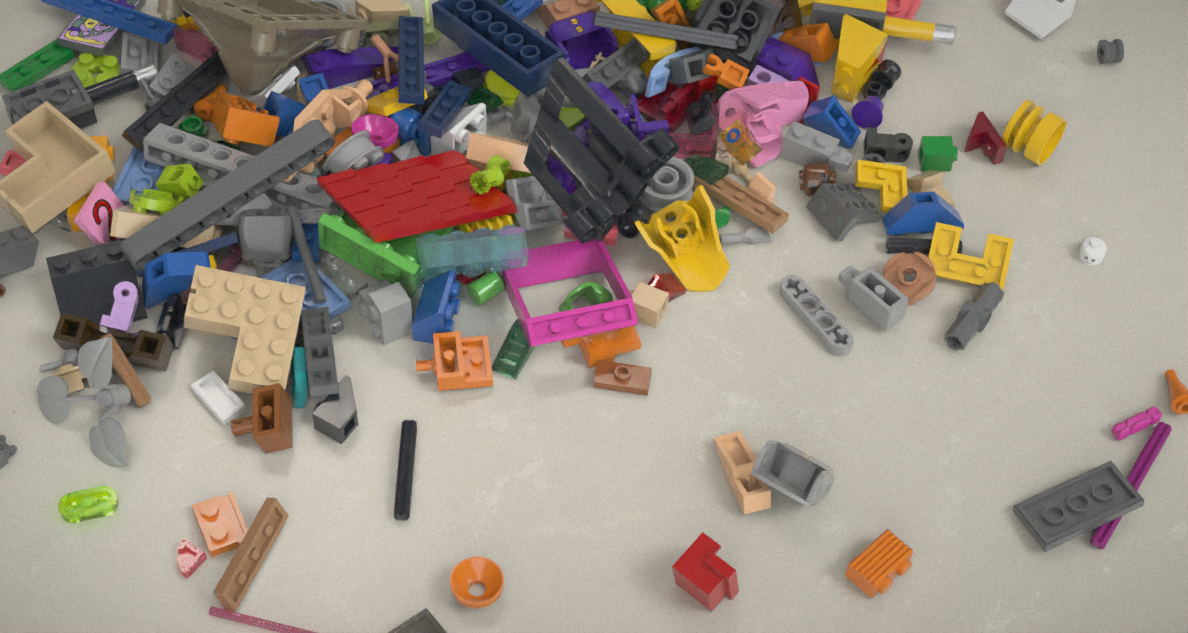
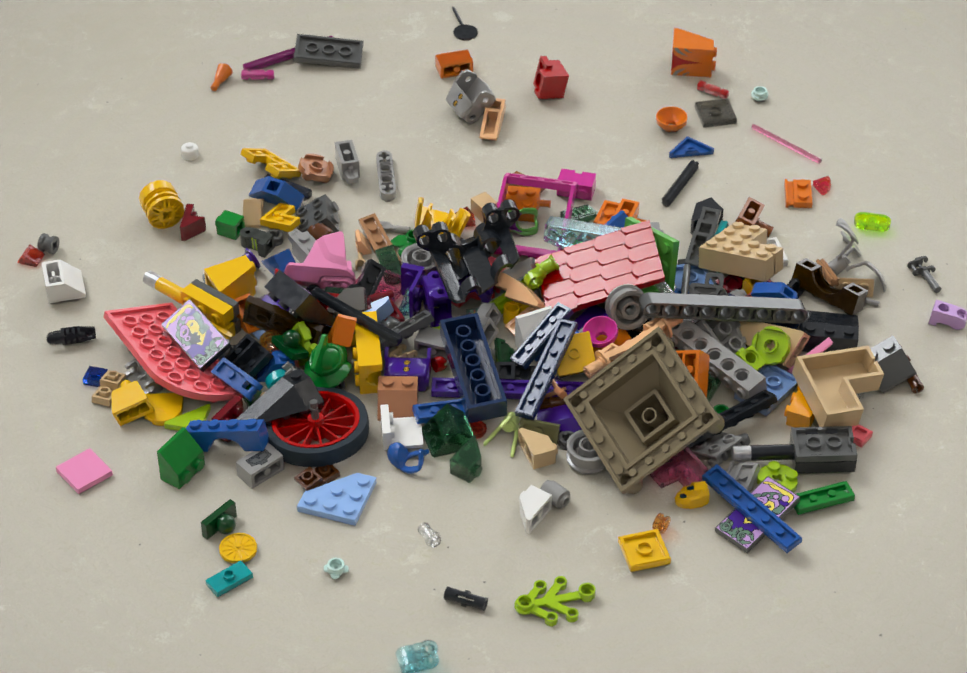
camera: 150 degrees left, 10 degrees down
lavender leg [100,281,139,333] -> none
medium nougat plate [213,497,289,611] -> none
orange plate [702,54,750,90] -> none
clear yellow brick [719,119,763,166] -> none
dark grey piece [944,282,1004,351] -> none
none -> clear red slope [18,244,45,267]
none -> dark pink brick [557,168,596,201]
none -> blue tile [669,136,714,158]

